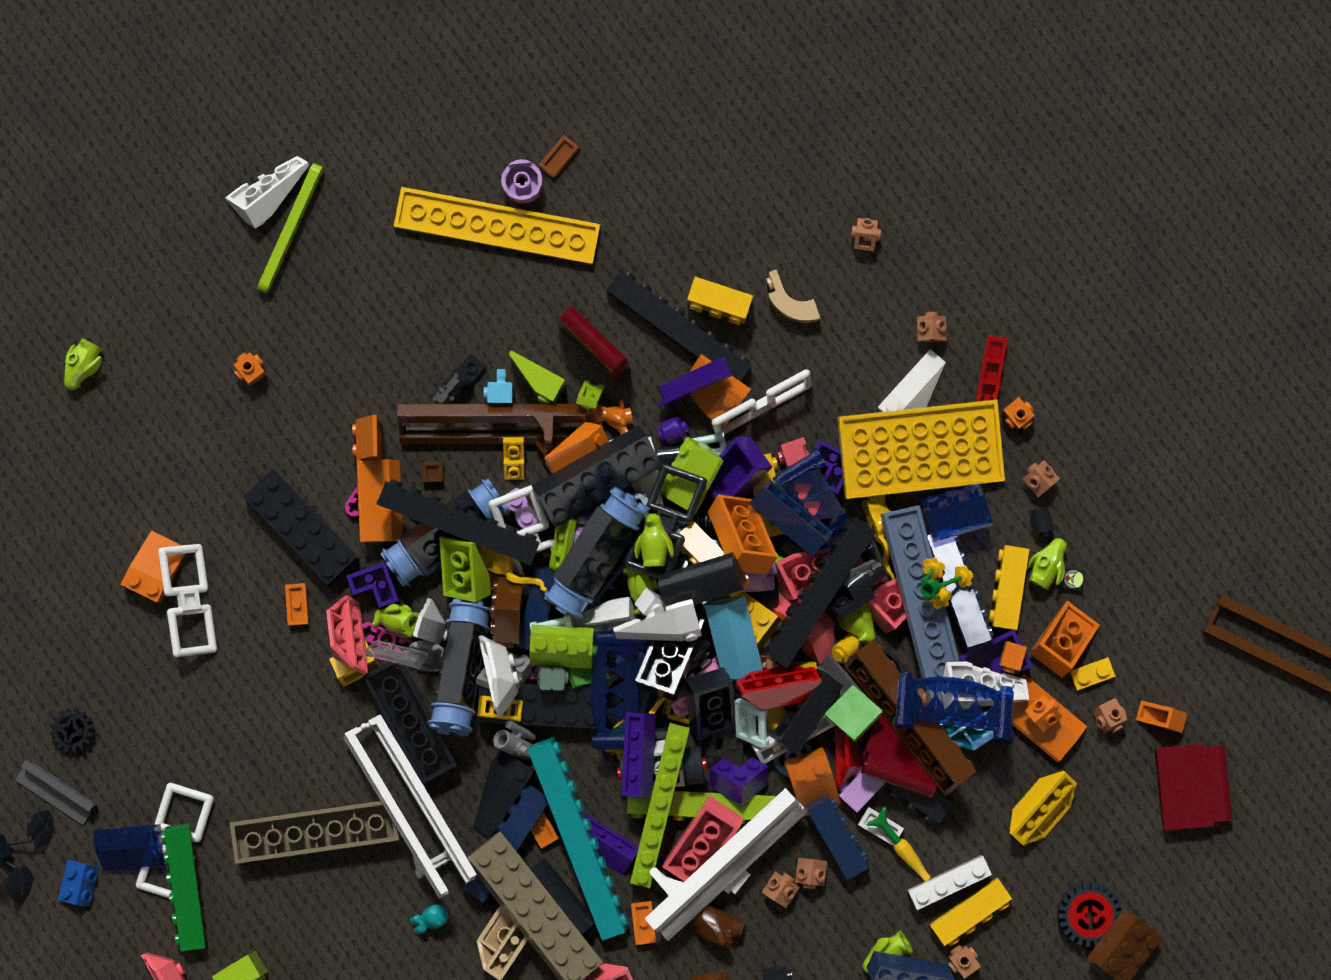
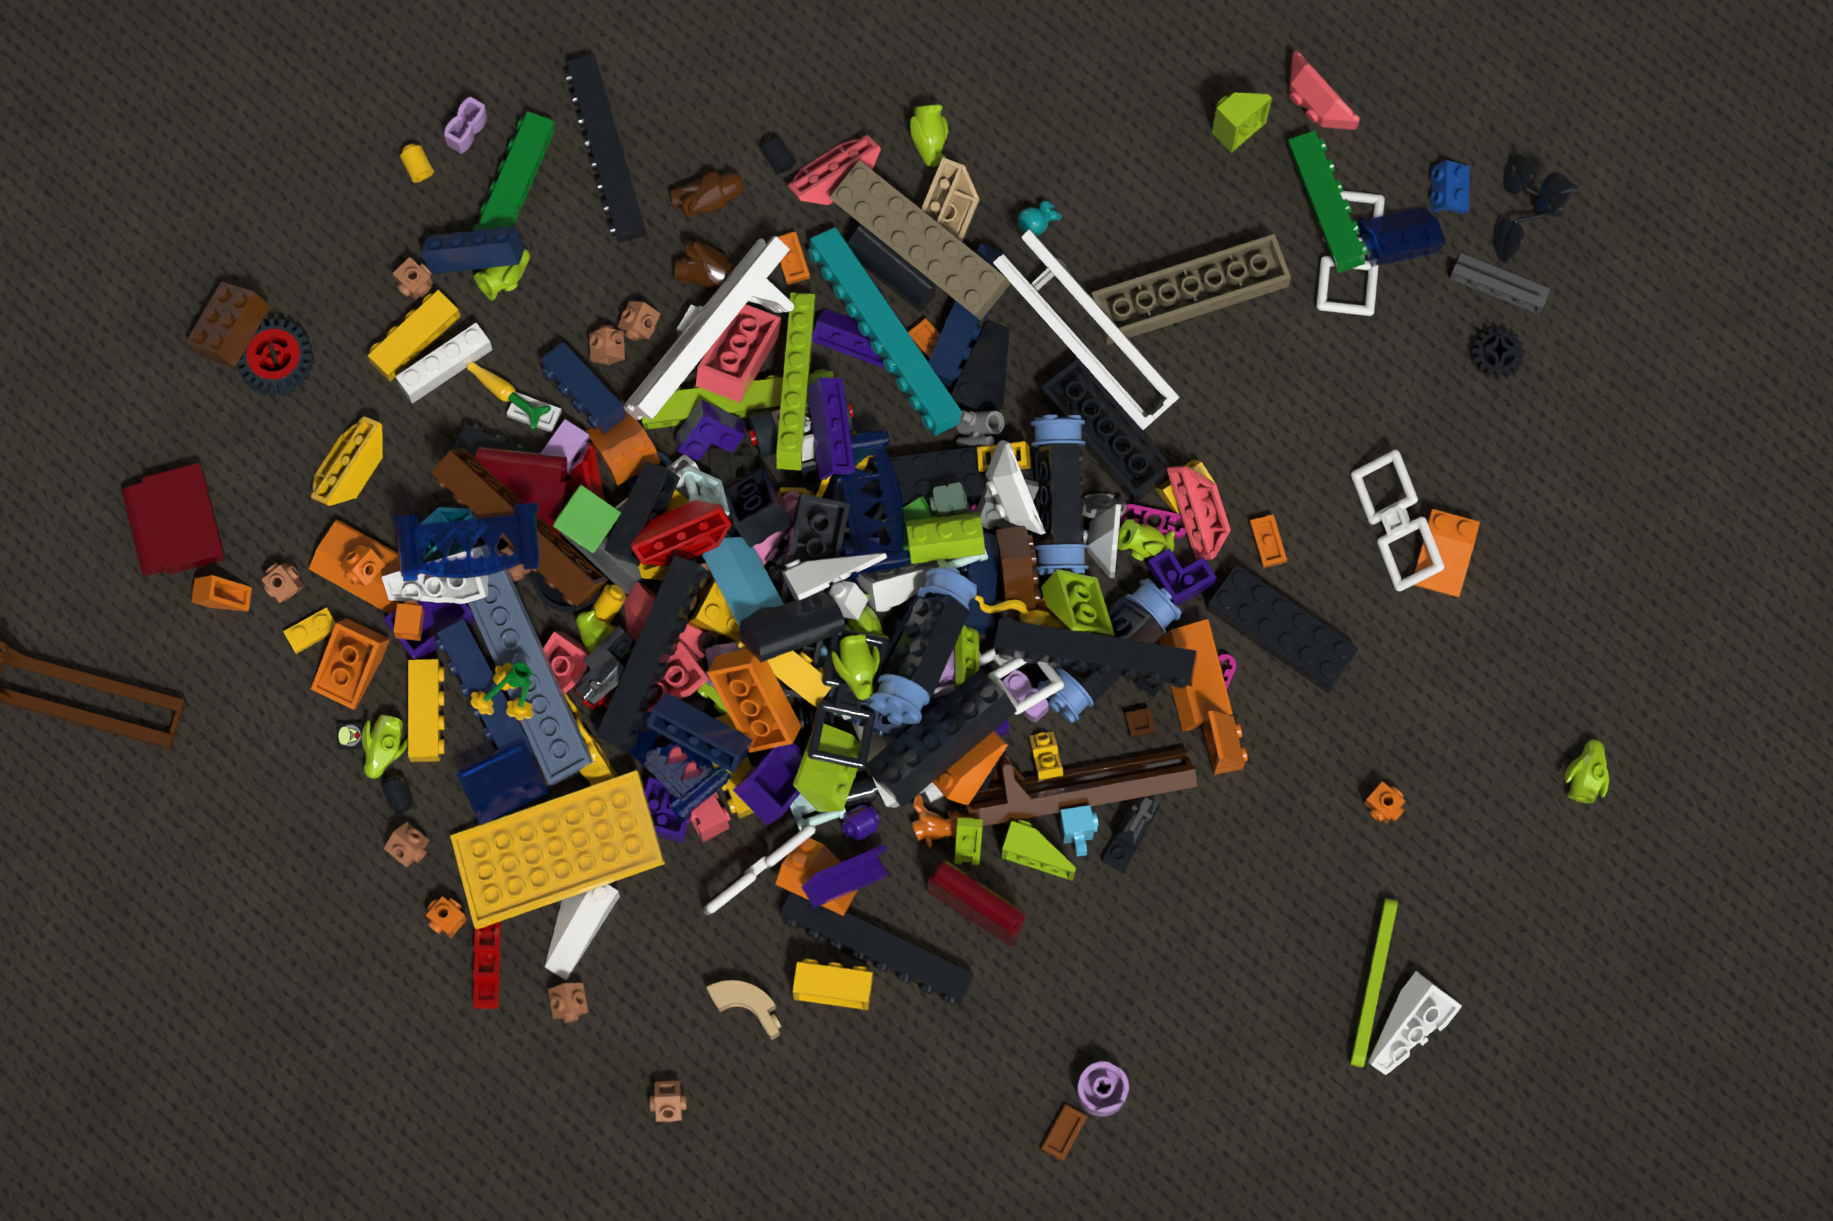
camera: 165 degrees right, 10 degrees down
clear tile [365,640,429,668] -> none
yellow plate [394,187,600,265] -> none

